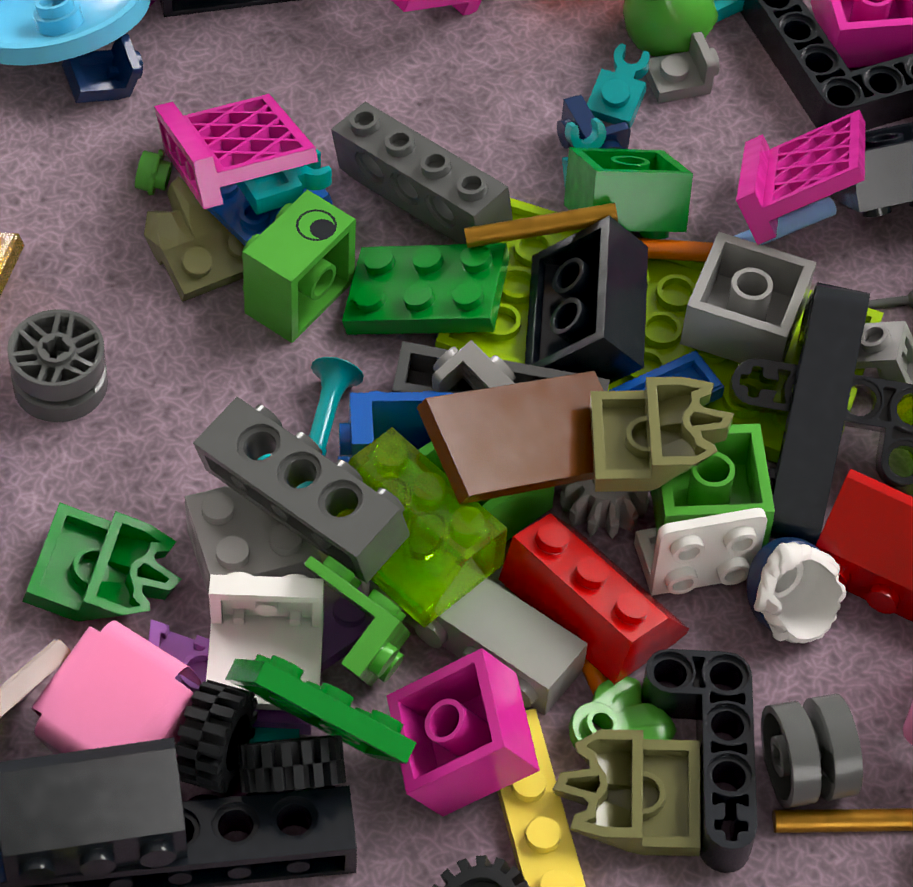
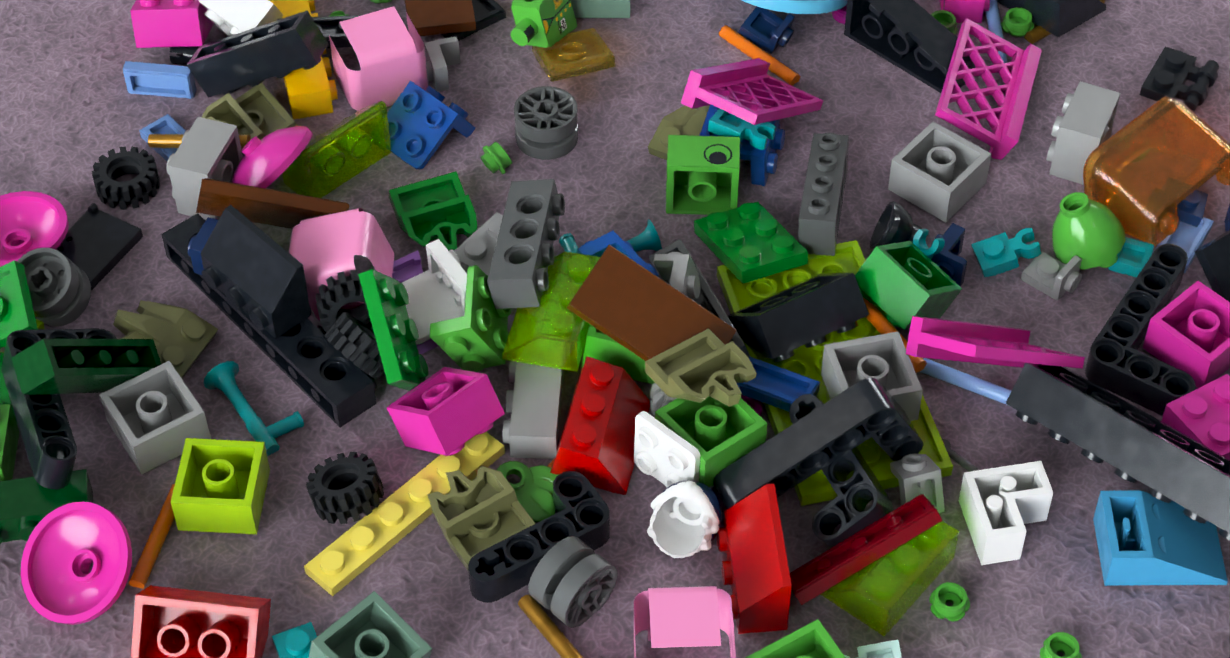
camera: 60 degrees right, 5 degrees down
pearl gold bar [464,203,618,248] -> none
none -> bright green plate [481,142,512,174]
none -> orange bar [719,25,800,86]
none -> black piece [870,201,922,250]
none -> light grey brick [888,121,991,223]

